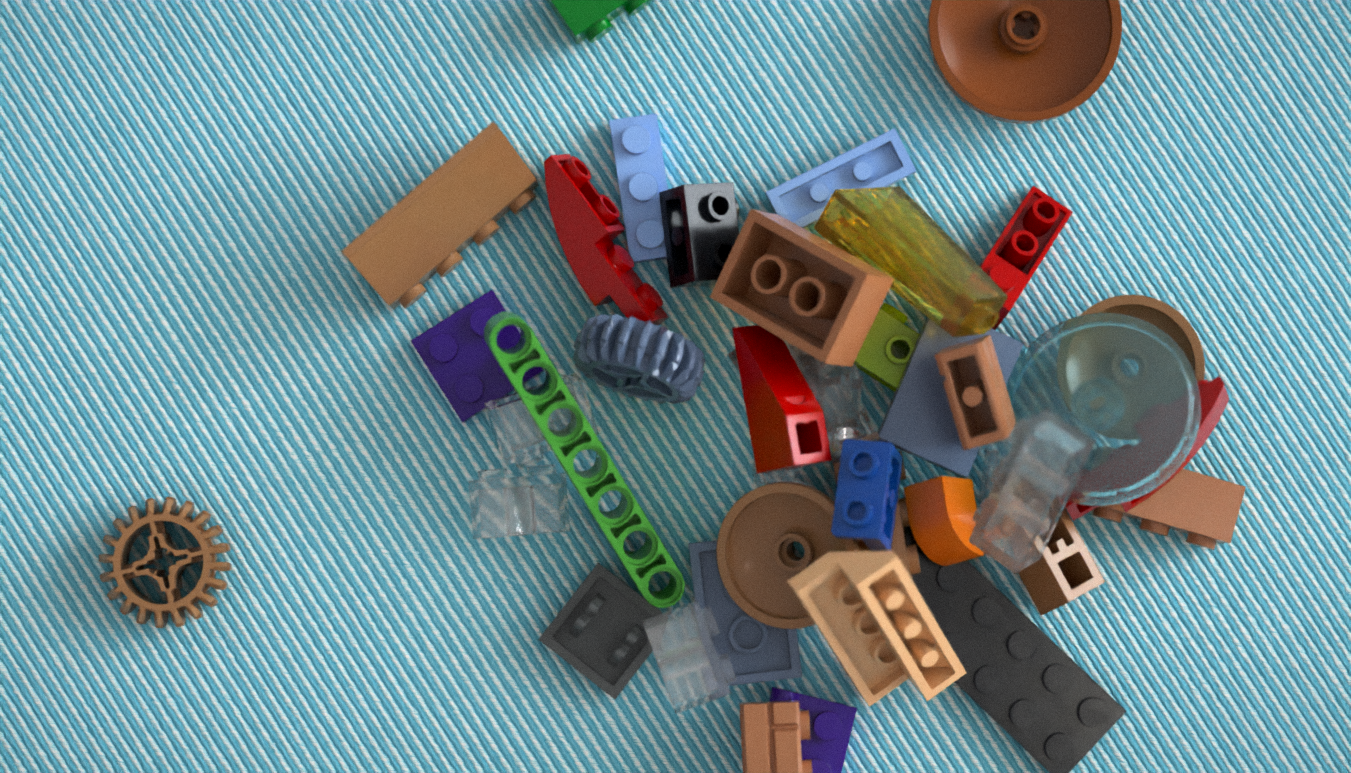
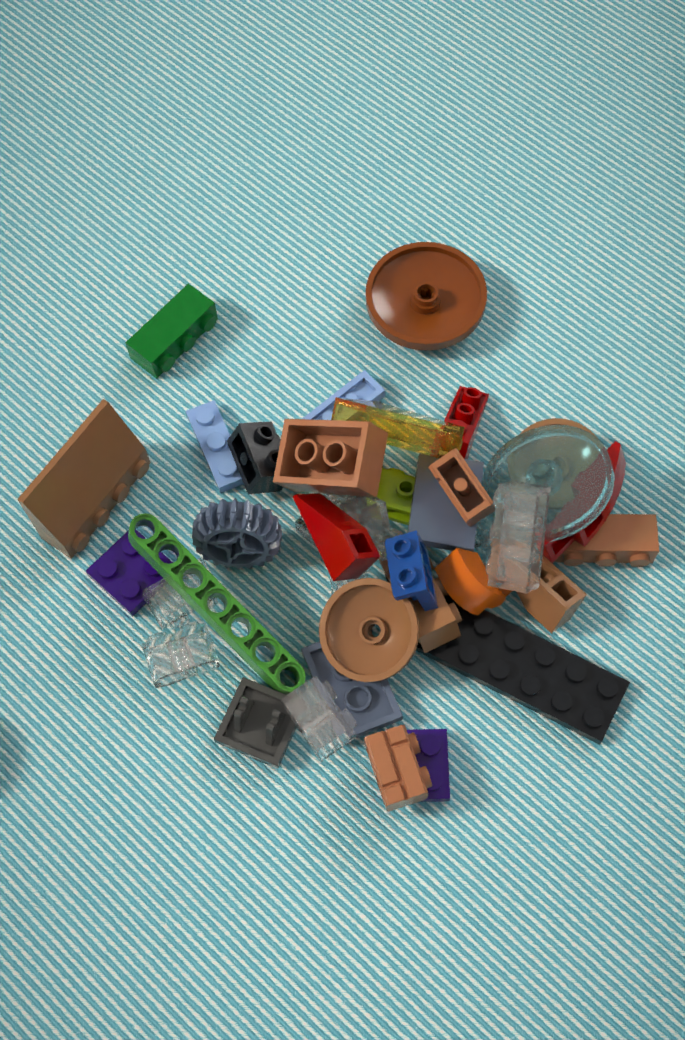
camera: 10 degrees left, 20 degrees down
red slope [544,154,668,326] -> none
light nougat slope [788,551,967,707] -> none

